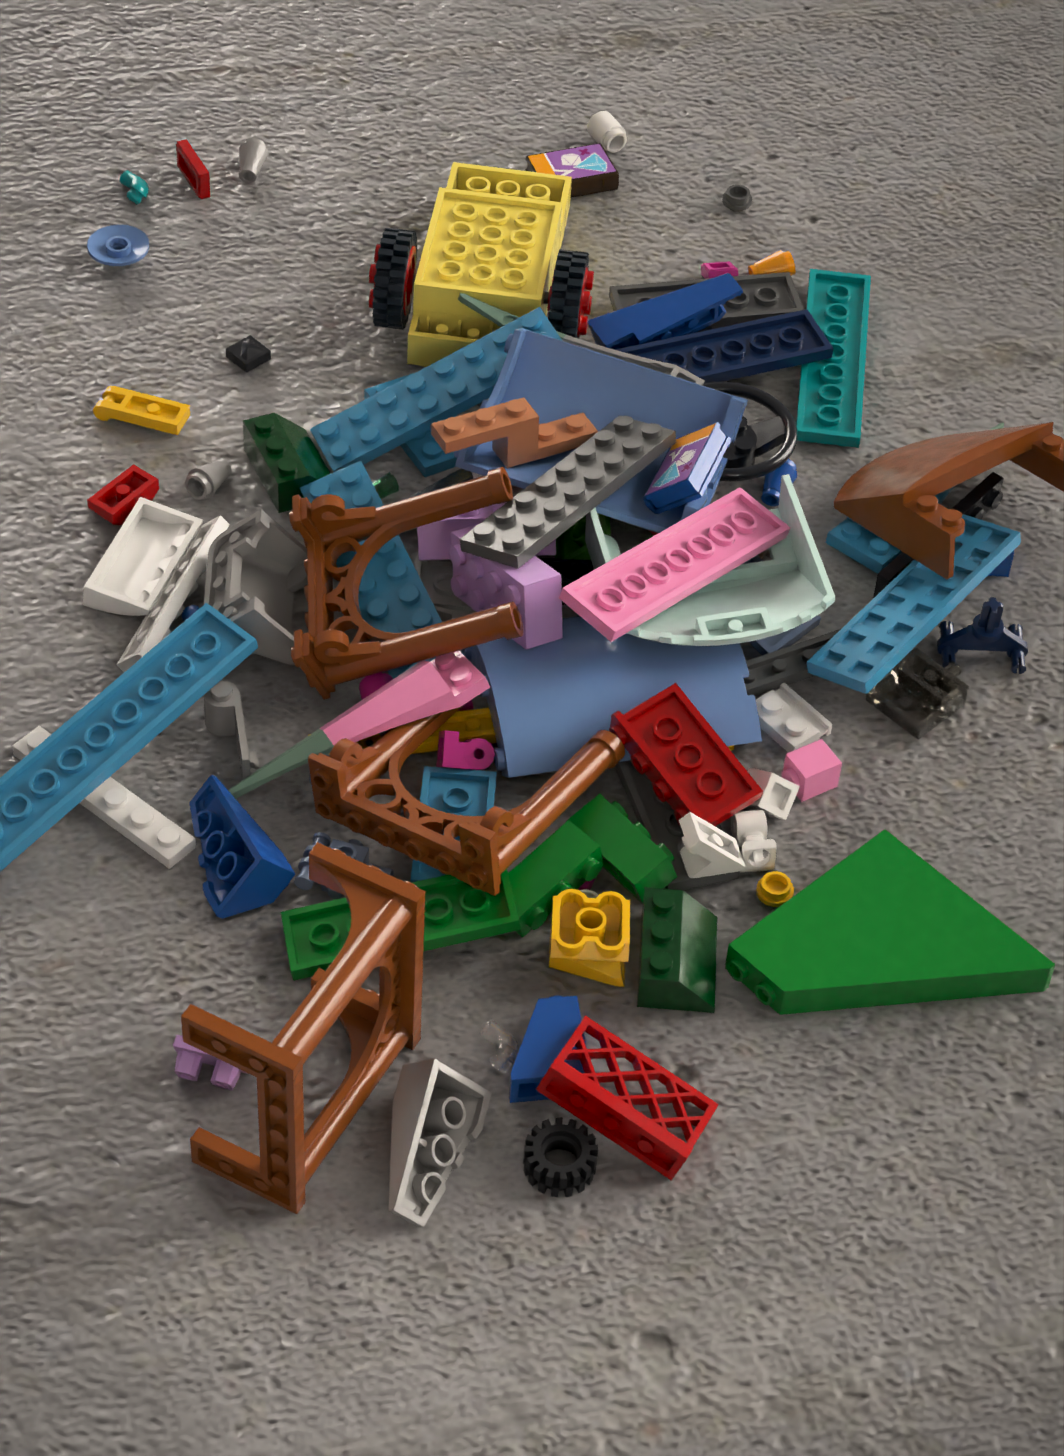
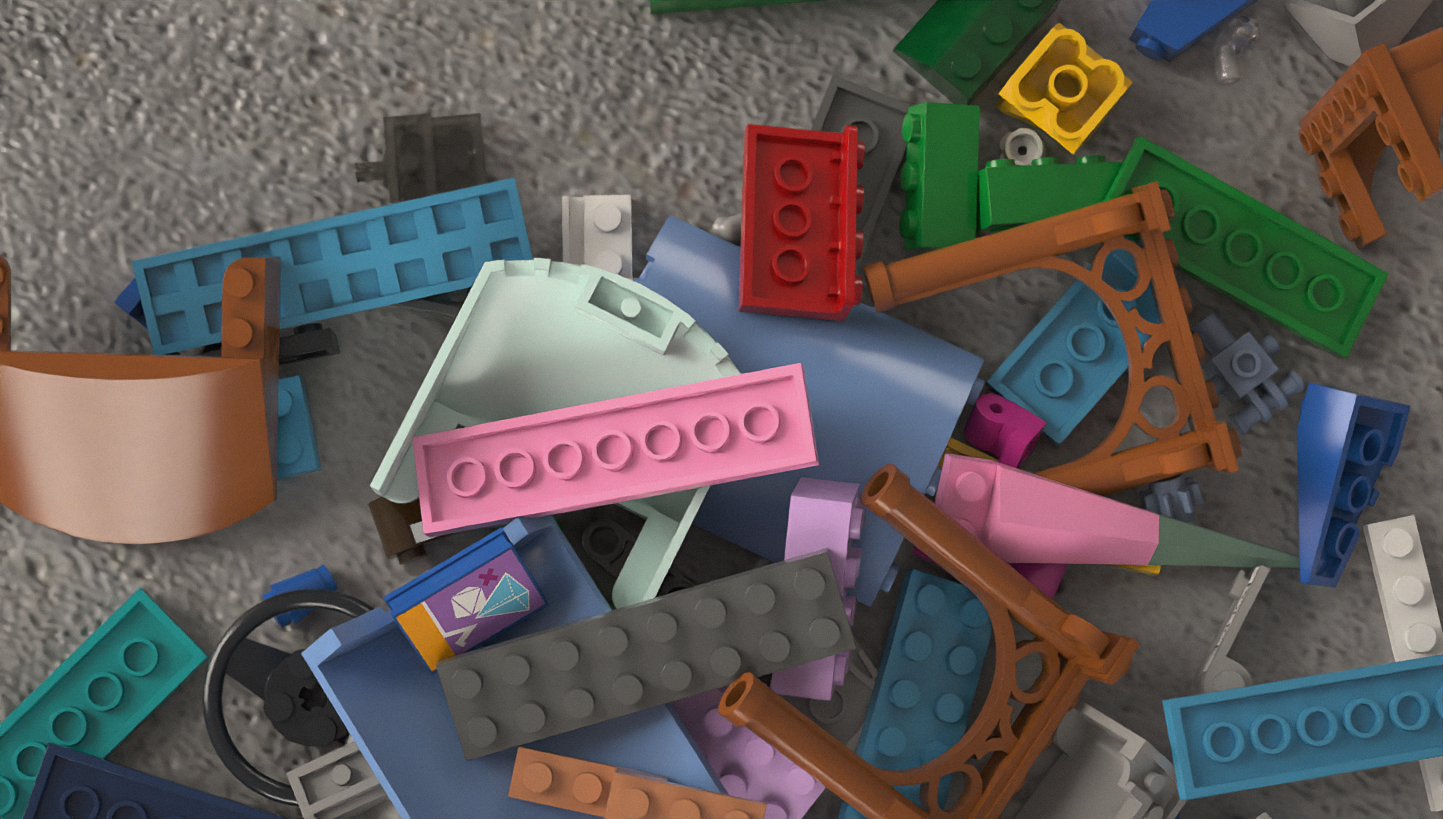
camera: 140 degrees left, 35 degrees up
white slope [679,812,746,878] -> none
white leg [731,810,777,873] -> none
white panel [747,768,800,820] -> none
yellow plate [756,871,794,907] -> none
bright pink brick [782,739,842,802] -> none
dark blue axle [937,597,1028,674] -> none

